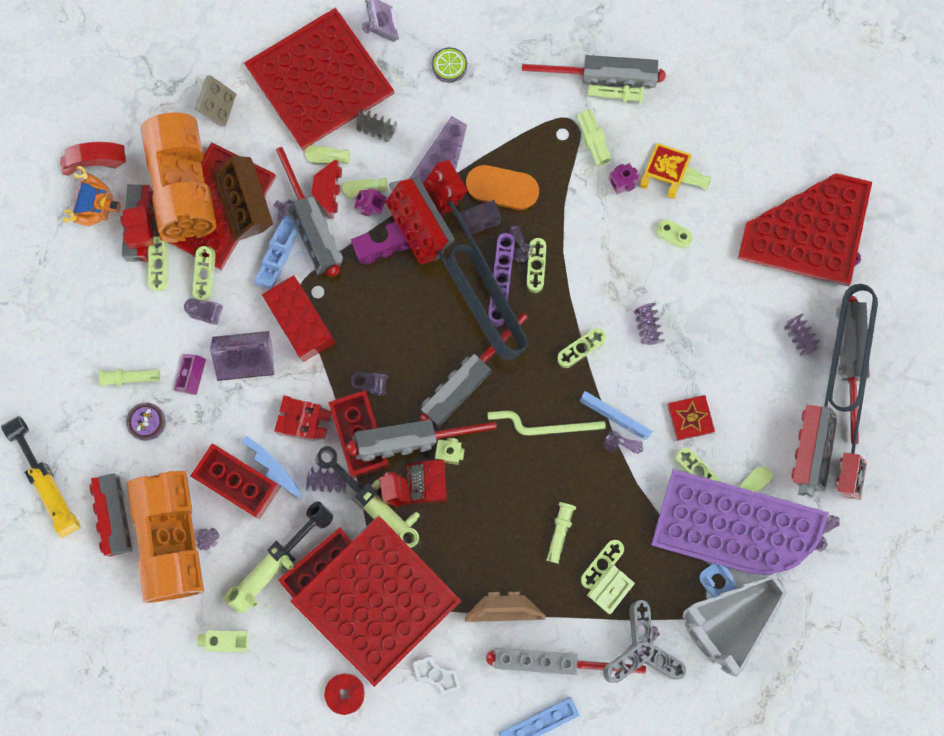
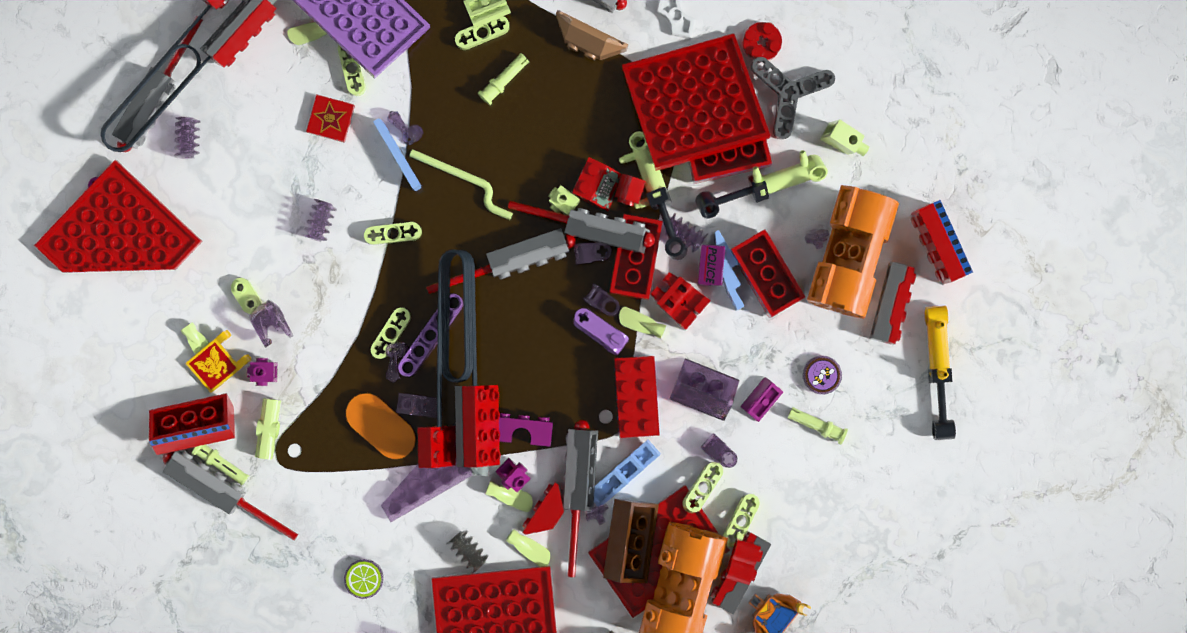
camera: 155 degrees left, 10 degrees up
none -> red brick [149,393,235,455]
none -> clear purple helmet [249,300,293,348]
none -> clear purple piece [574,243,612,264]
none -> medium lavender piece [574,309,629,355]
none -> yellowish green piece [619,307,666,339]
none -> magenta panel [698,245,725,286]
none -> dark grey piece [751,57,835,140]
none -> red brick [910,200,973,285]

